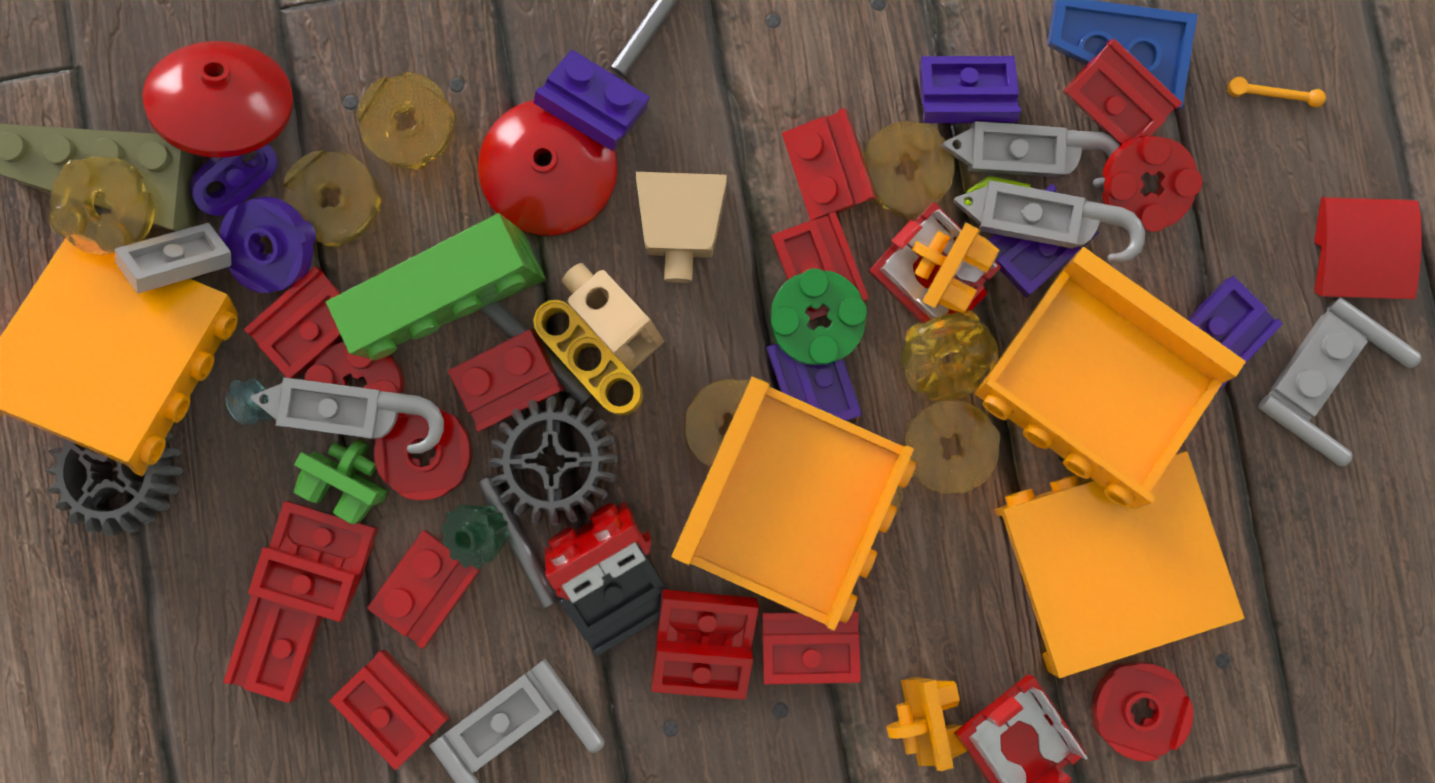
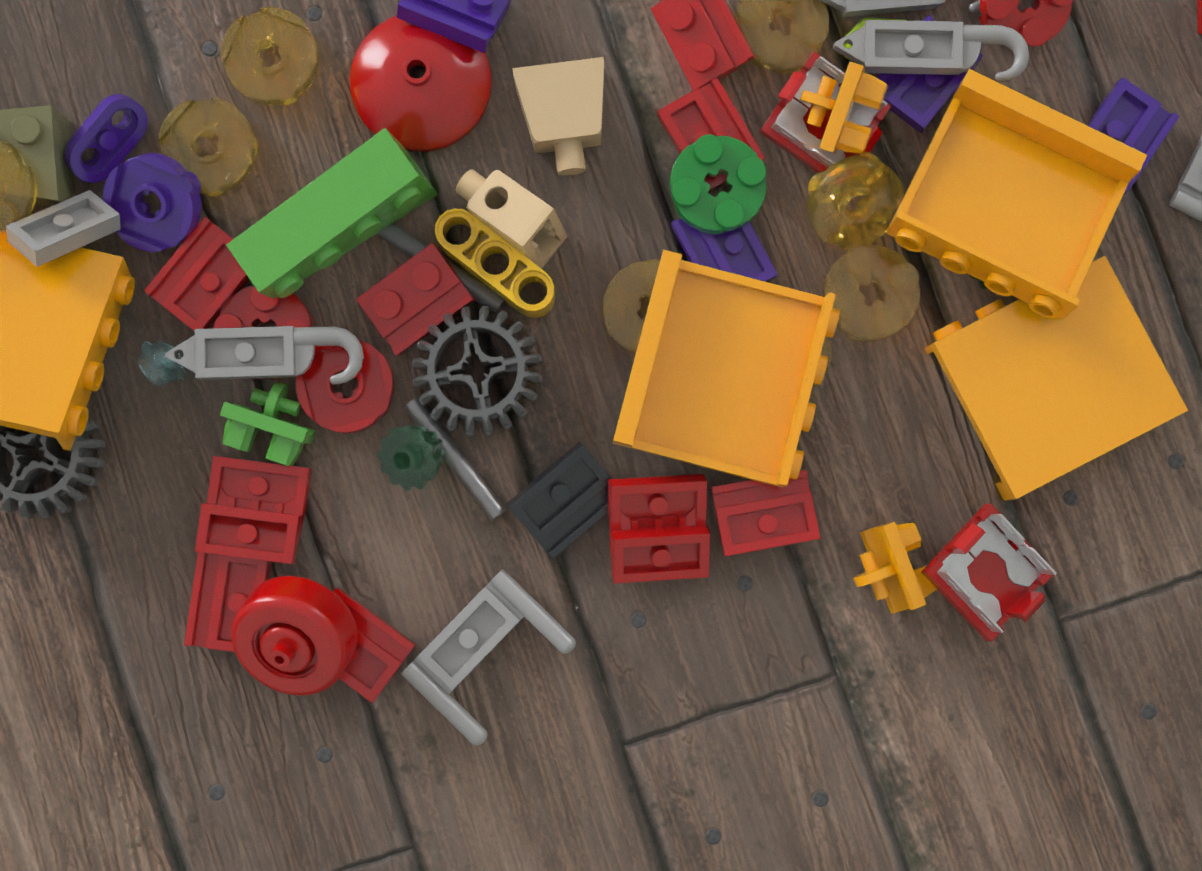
camera: 15 degrees left, 0 degrees up
red dish [143,41,293,158] -> none
red plate [367,530,482,649] -> none
red piece [544,500,651,603] -> none
red plate [1091,661,1193,762] -> none
none -> red wheel [231,576,357,696]

